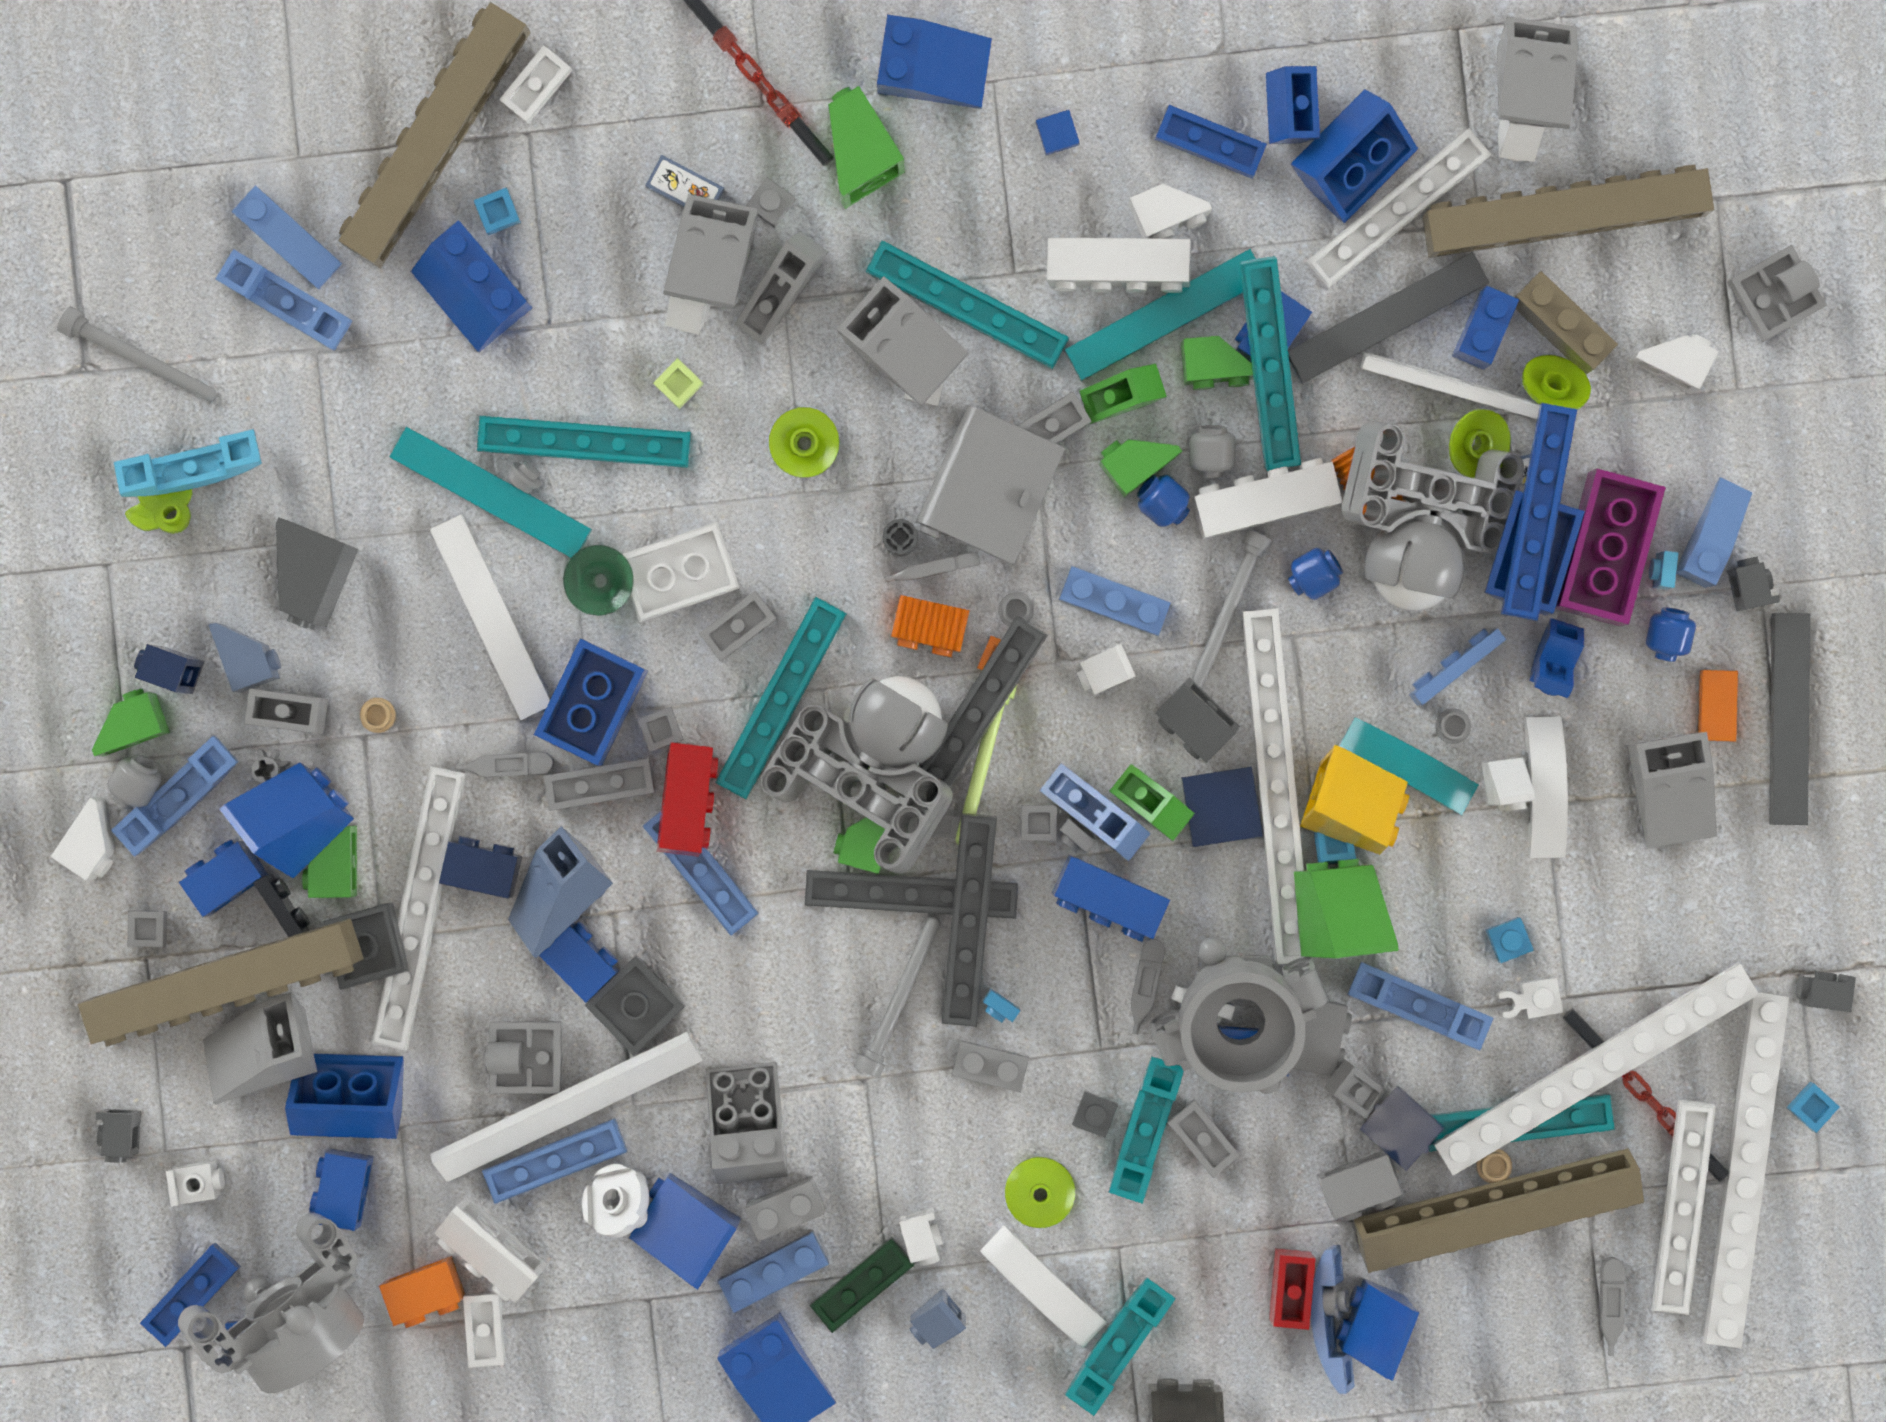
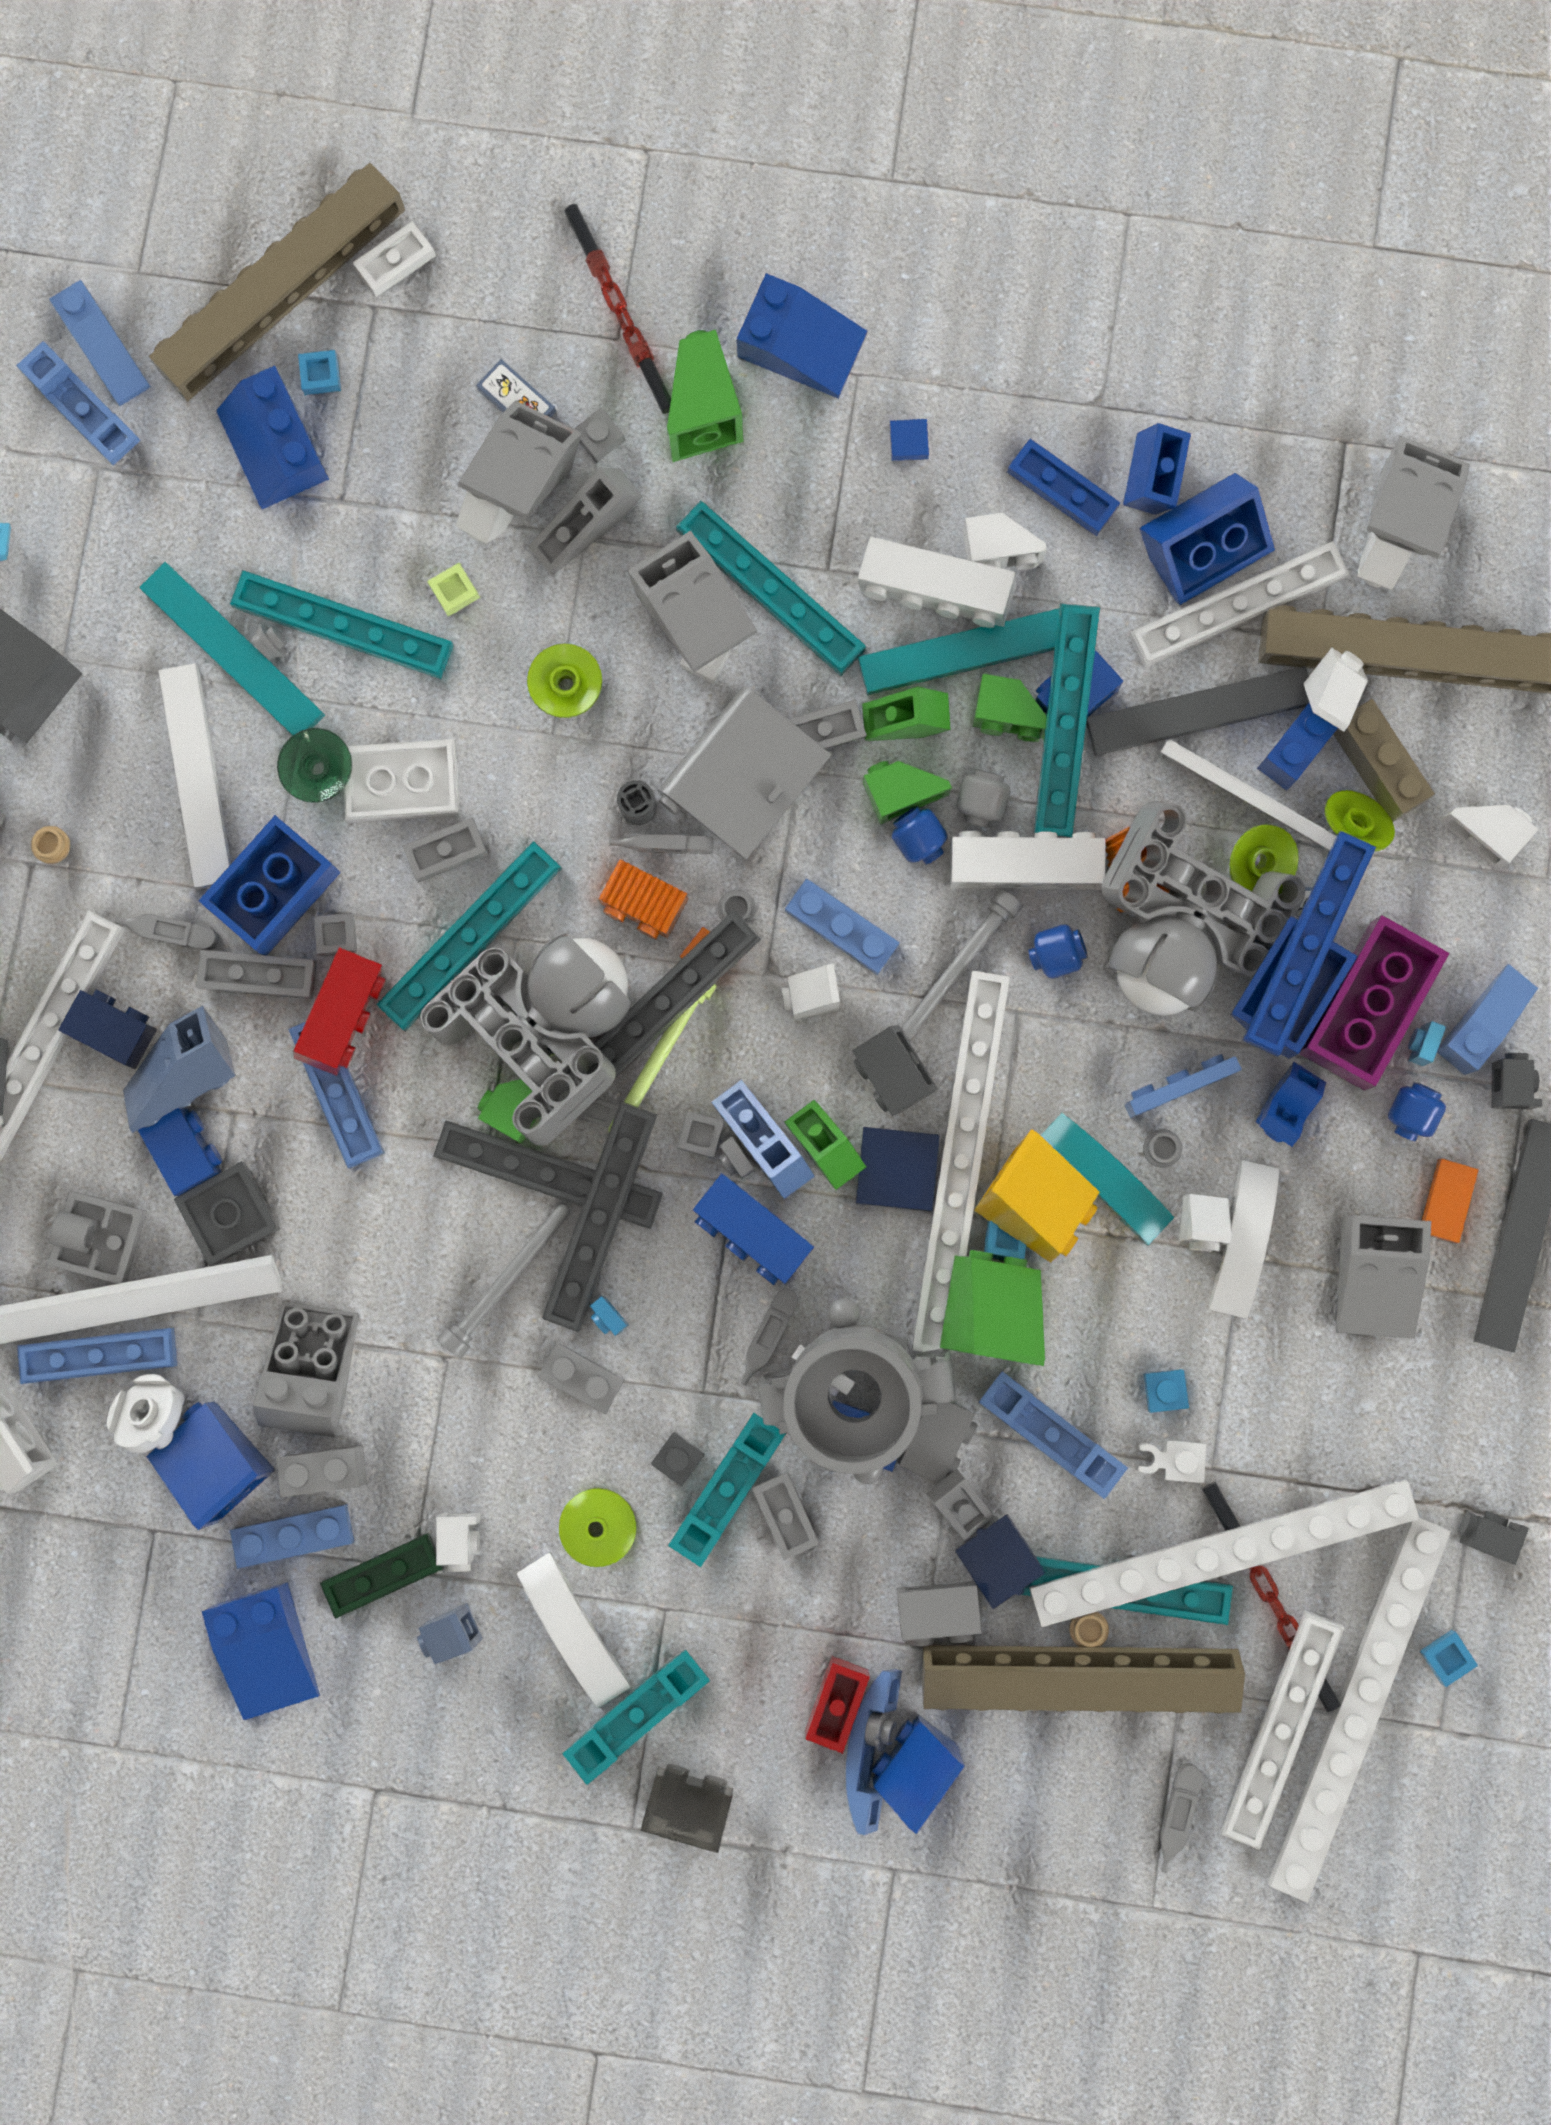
camera: 20 degrees right, 5 degrees down
none -> white slope [1303,648,1368,732]

